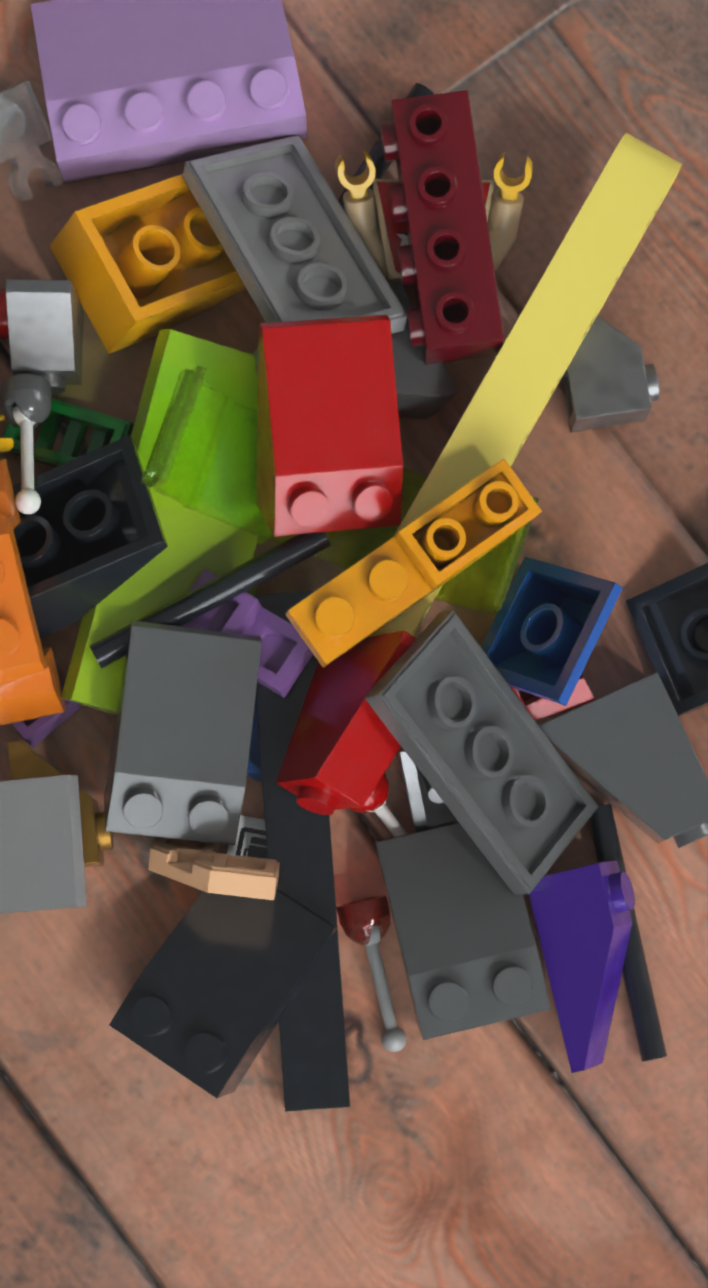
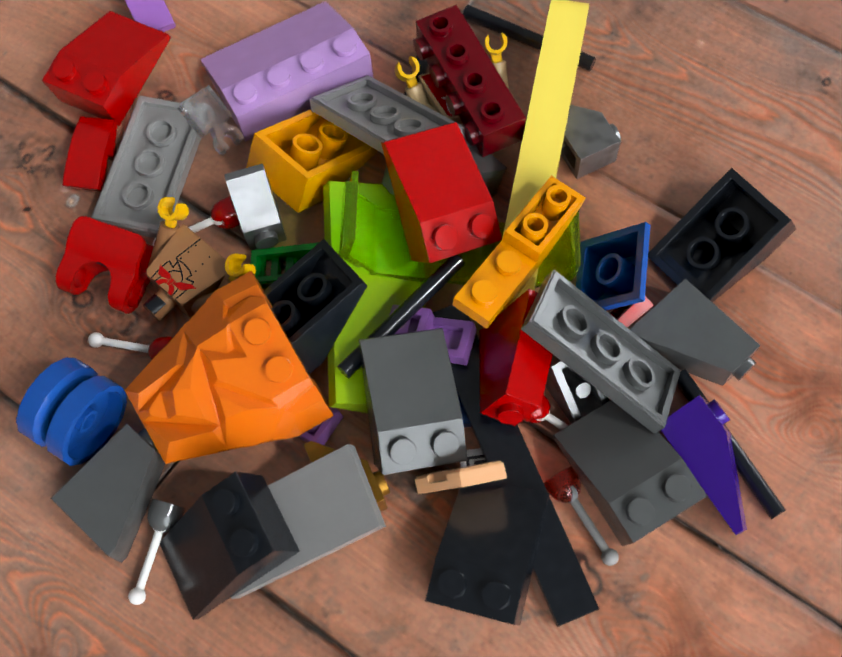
camera: 10 degrees left, 15 degrees down
hinge [0,374,52,515] -> none
none -> black bar [463,5,596,71]

